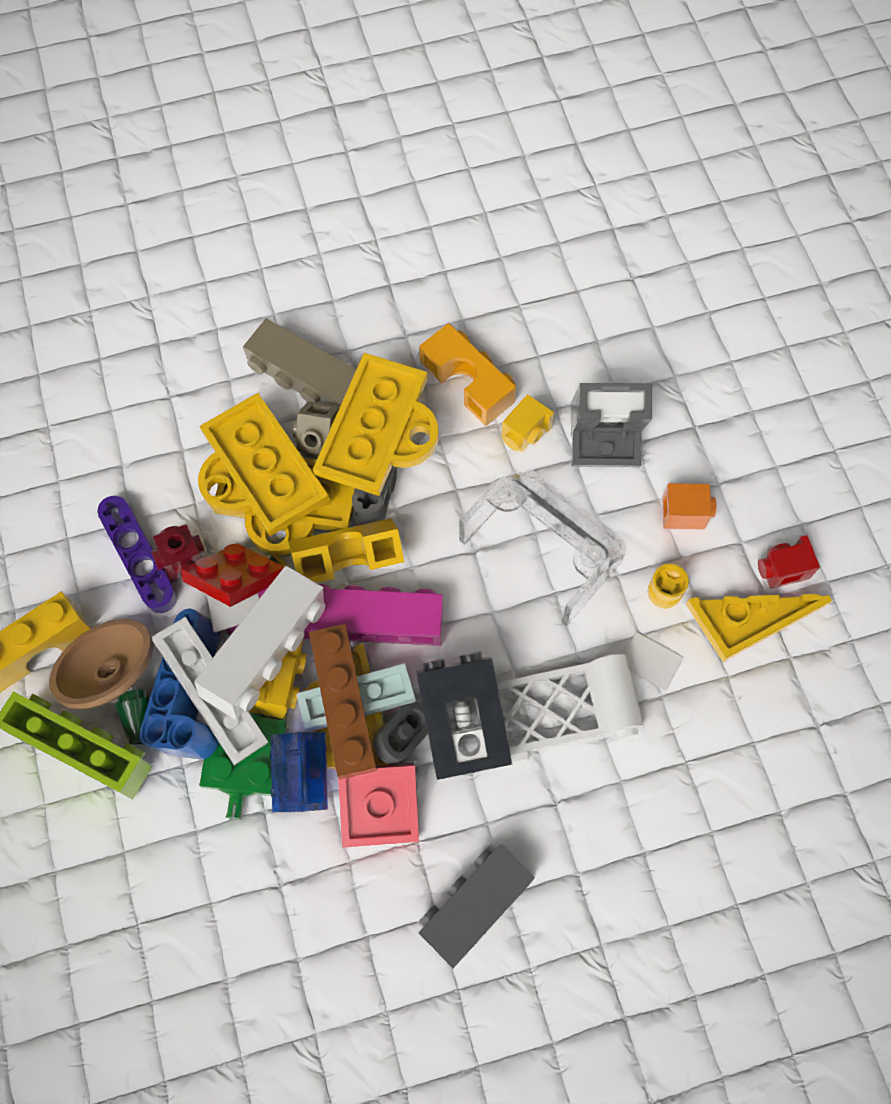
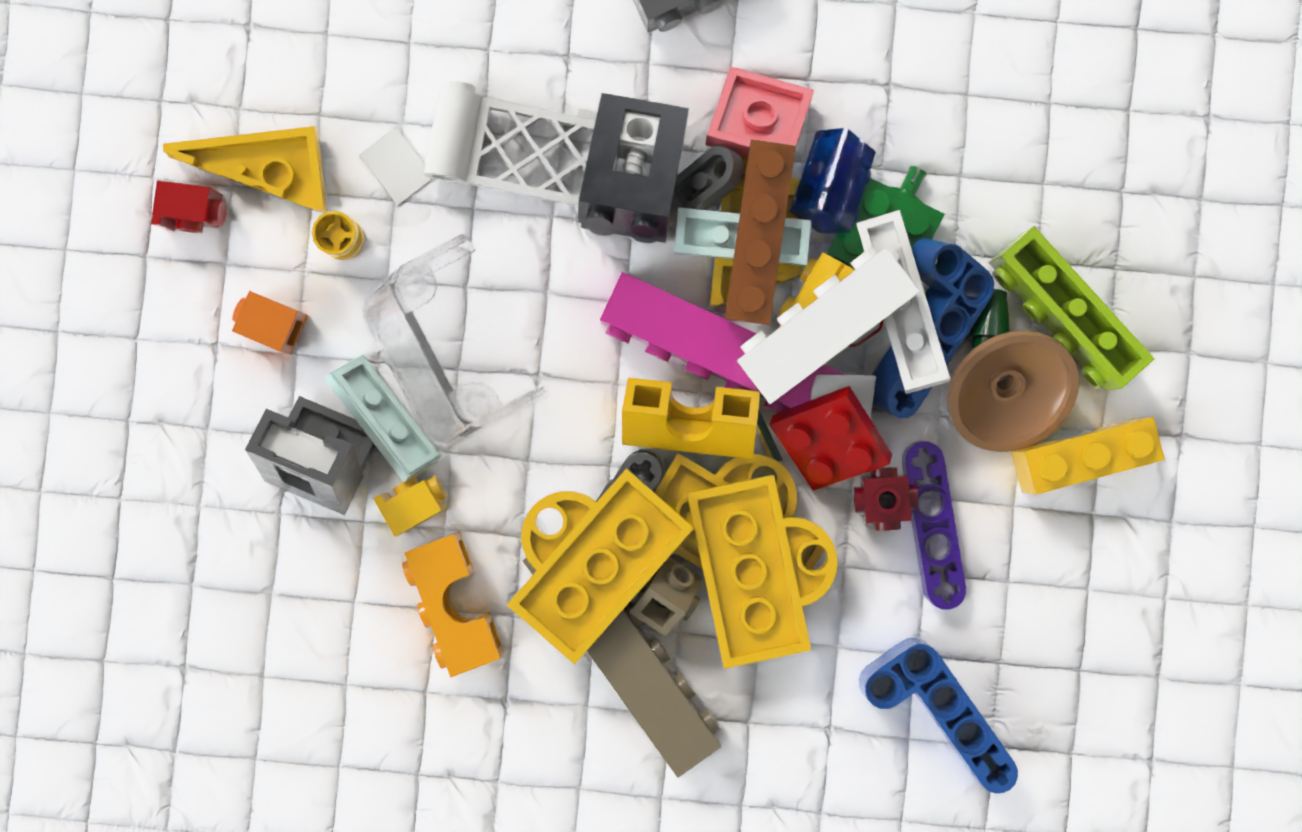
camera: 160 degrees left, 20 degrees up
none -> light aqua tile [326,354,442,483]
none -> blue beam [858,638,1018,794]

